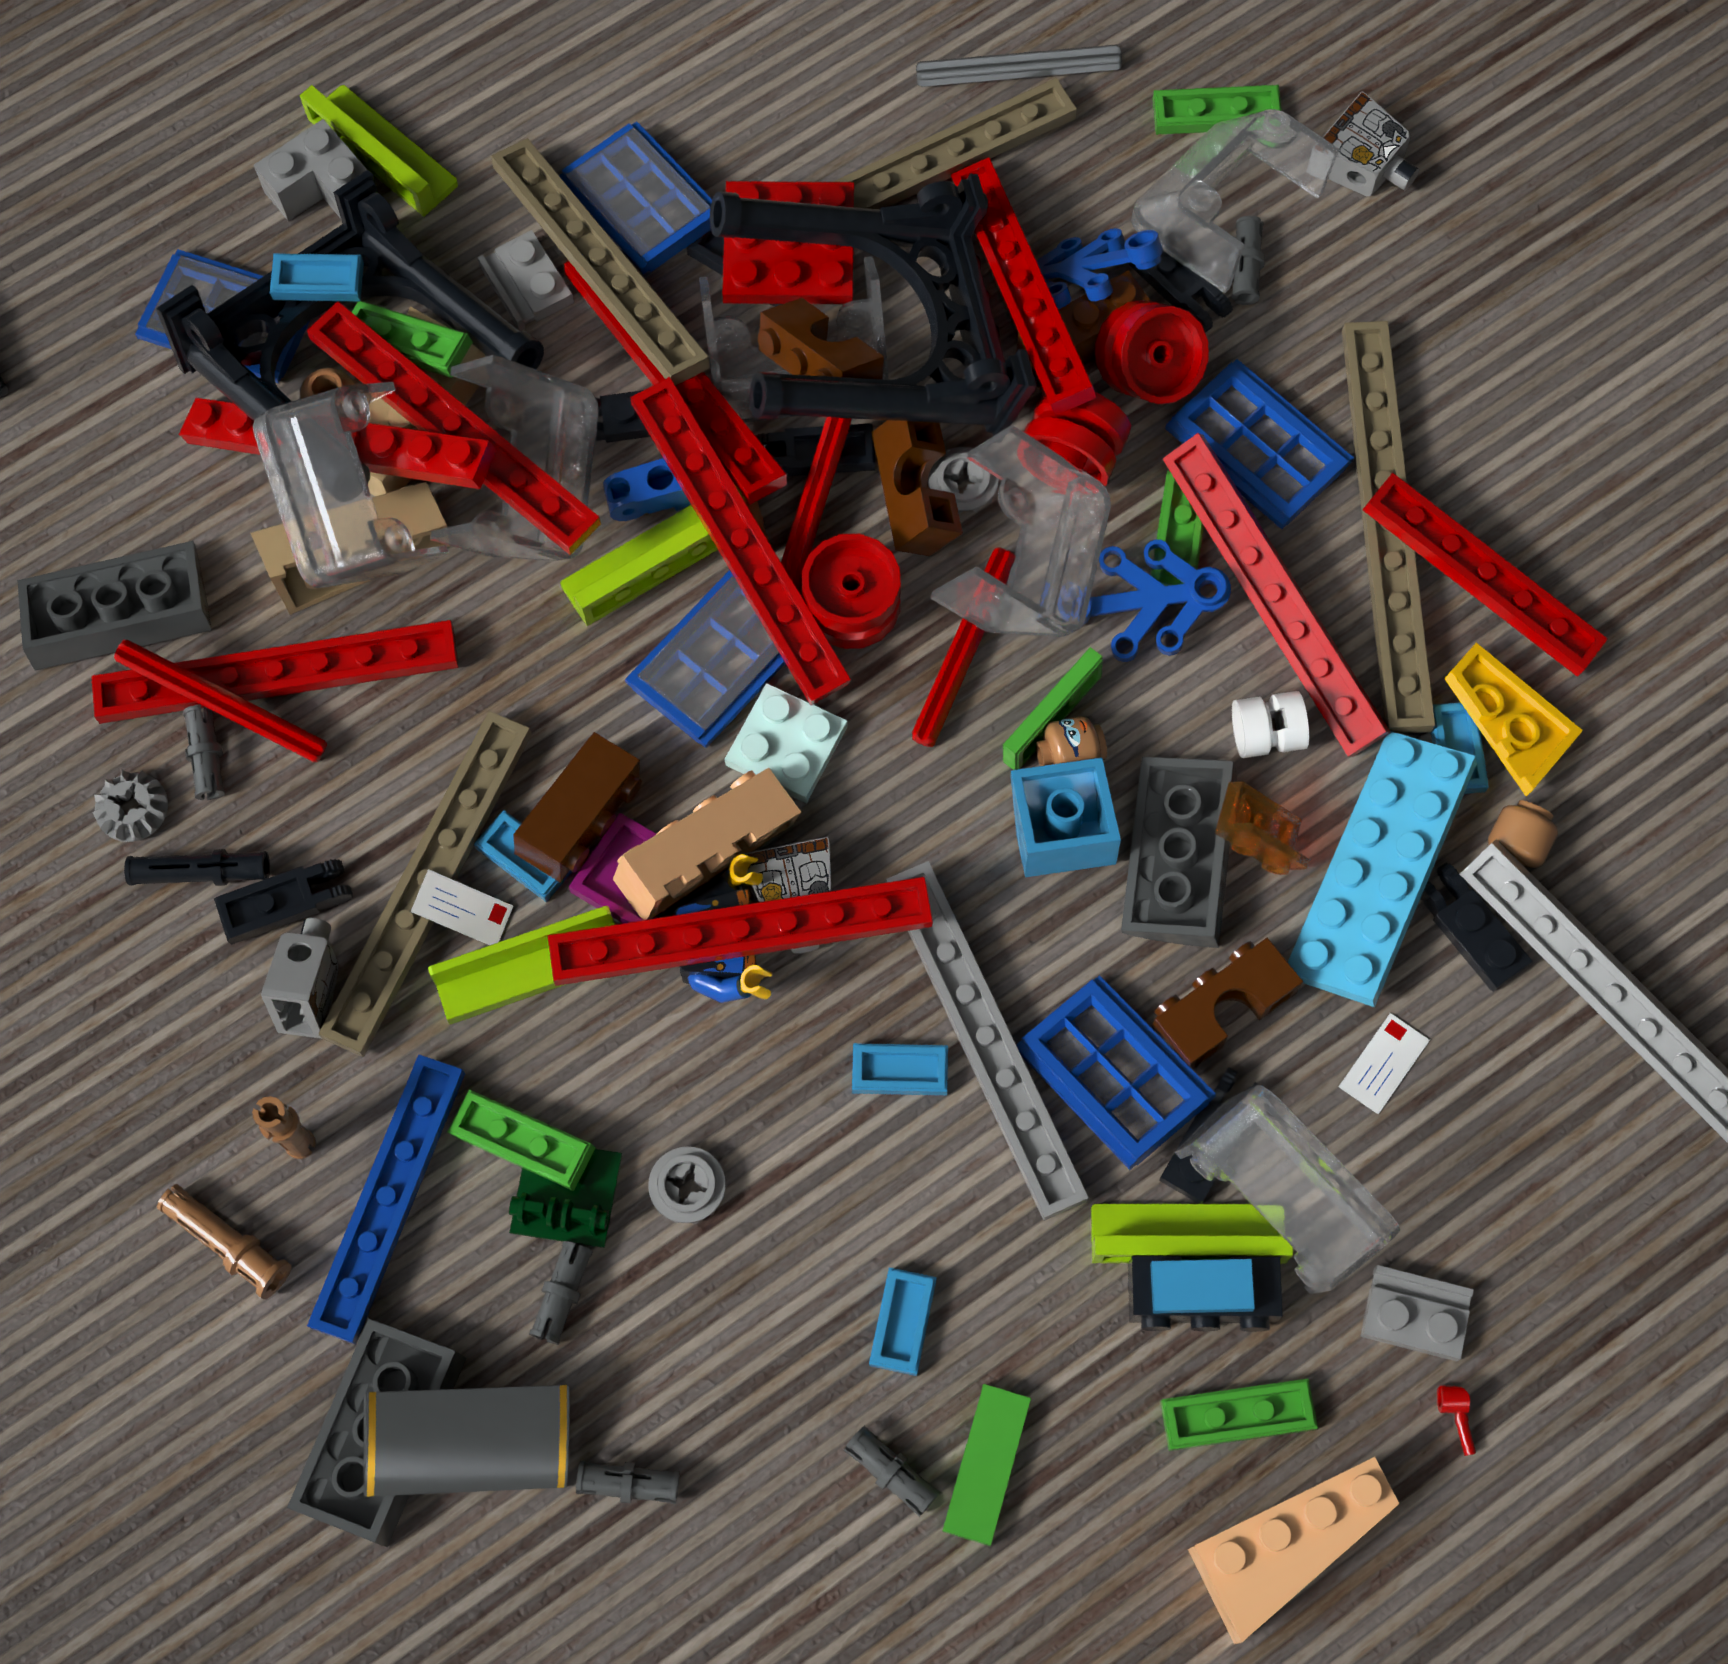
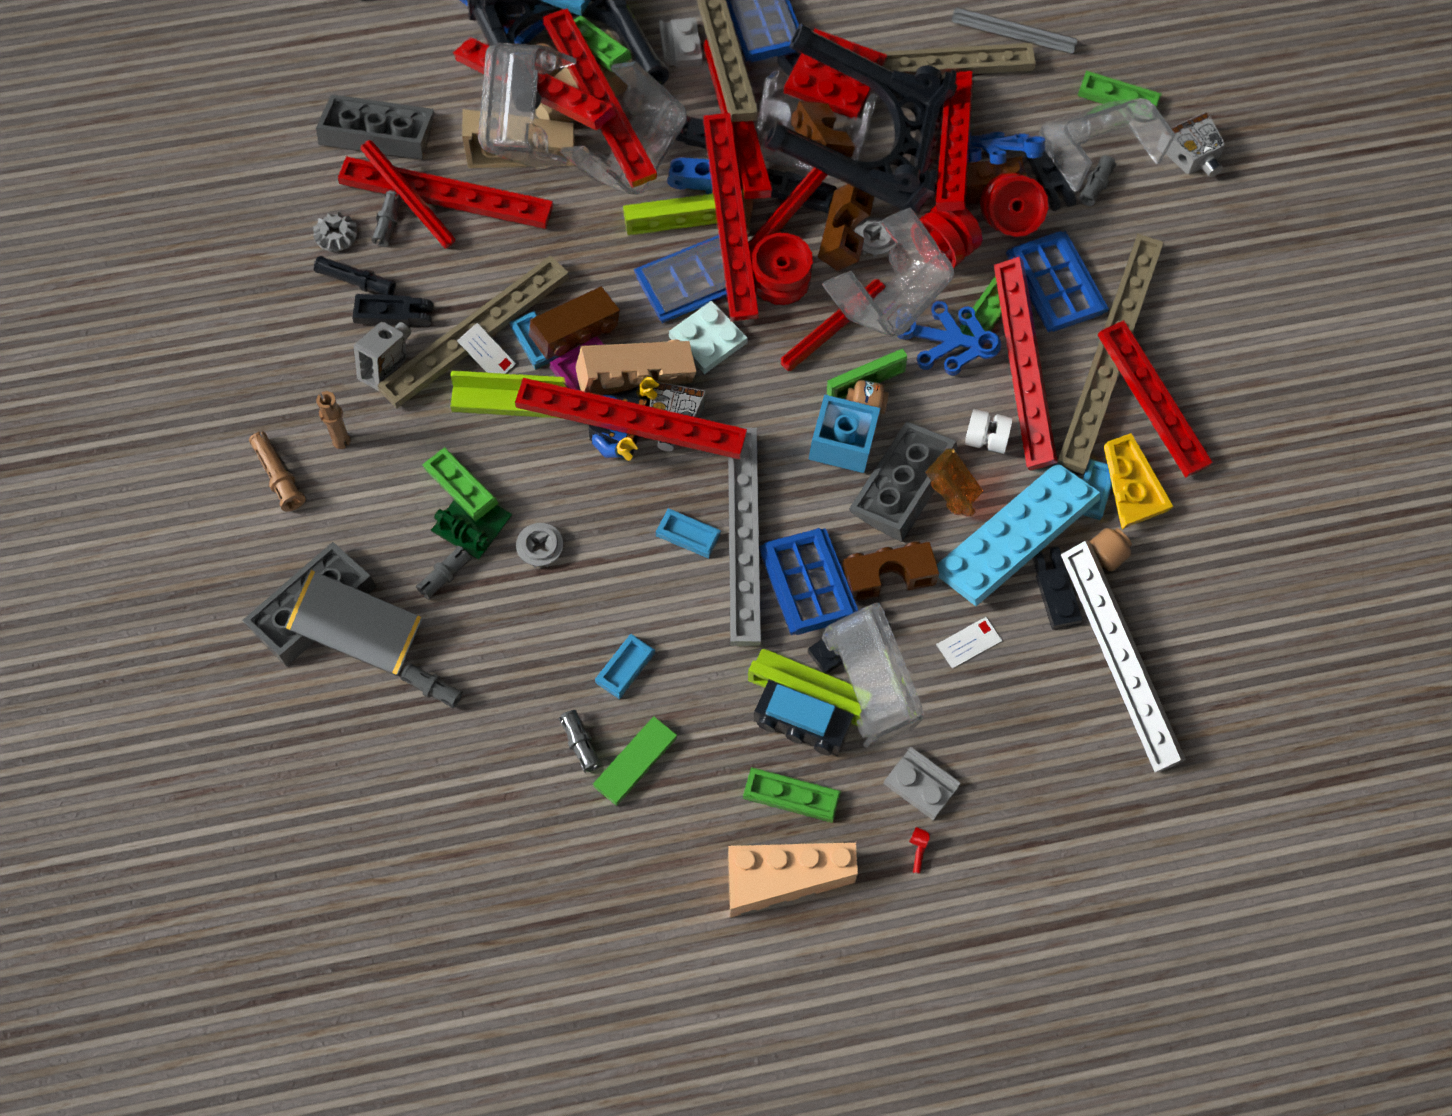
camera: 20 degrees right, 5 degrees down
blue plate [307,1054,465,1345] -> none

